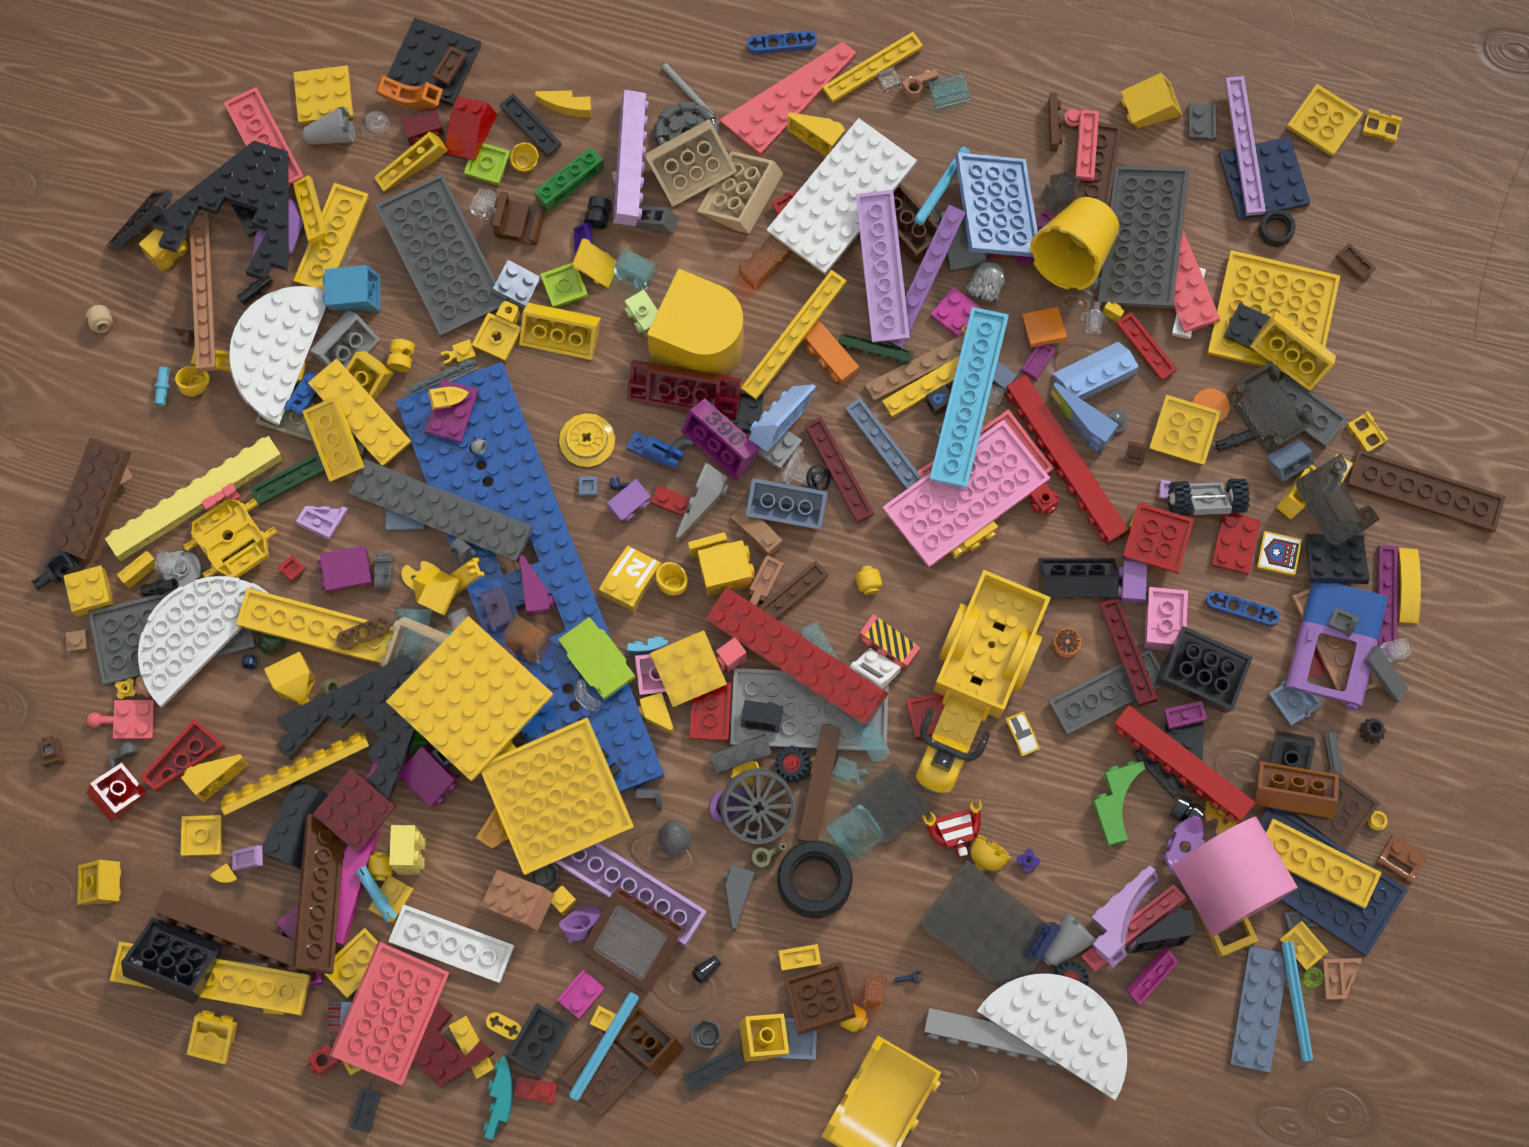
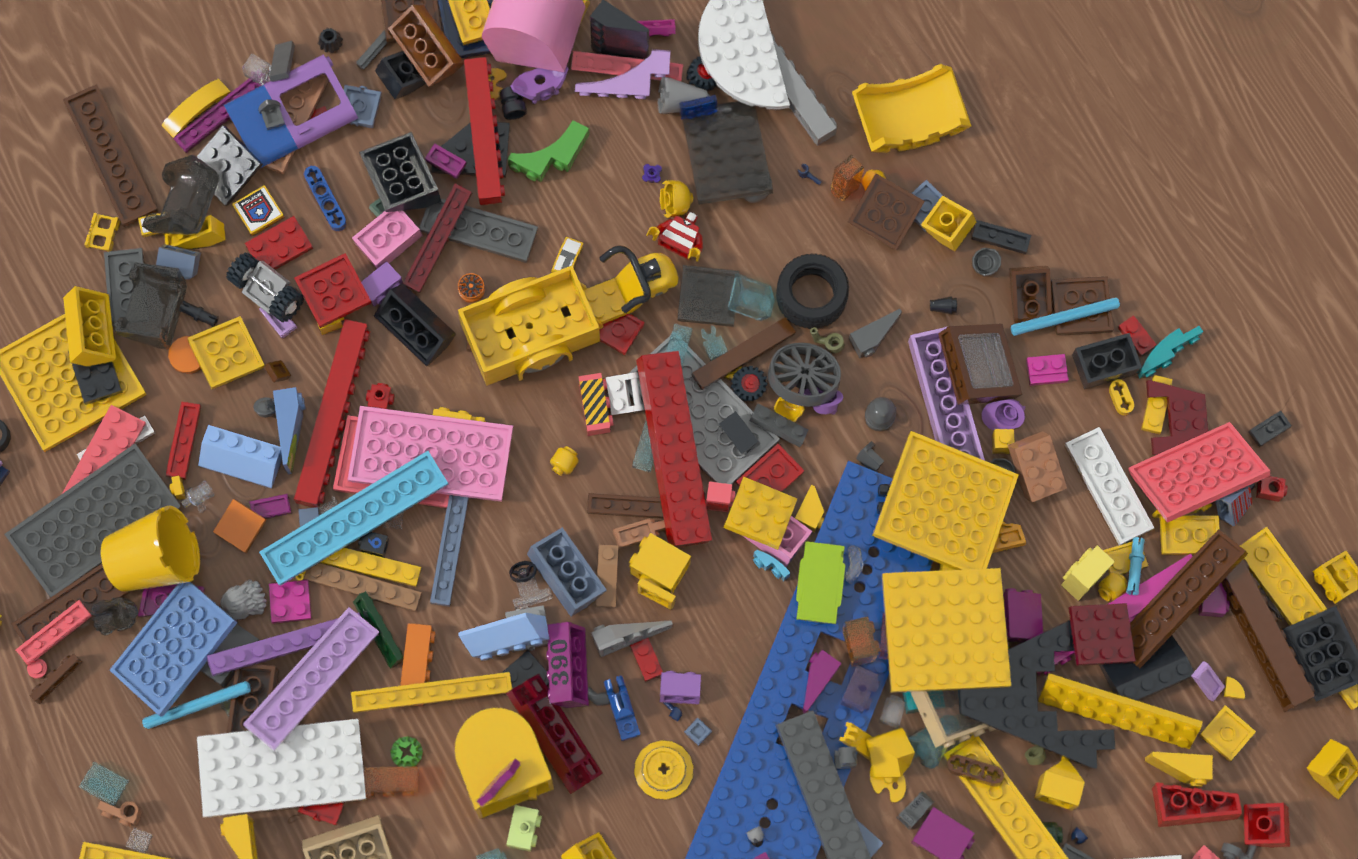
camera: 140 degrees left, 0 degrees up
yellow plate [590,1006,616,1032] -> none
yellow slope [599,546,661,612] -> none
yellow hat [656,562,688,596] -> none
yellow plate [779,944,821,971] -> none
dark red plate [804,417,874,523] -> none
none -> bright green gear [391,736,423,768]
none -> magenta tile [476,758,520,806]

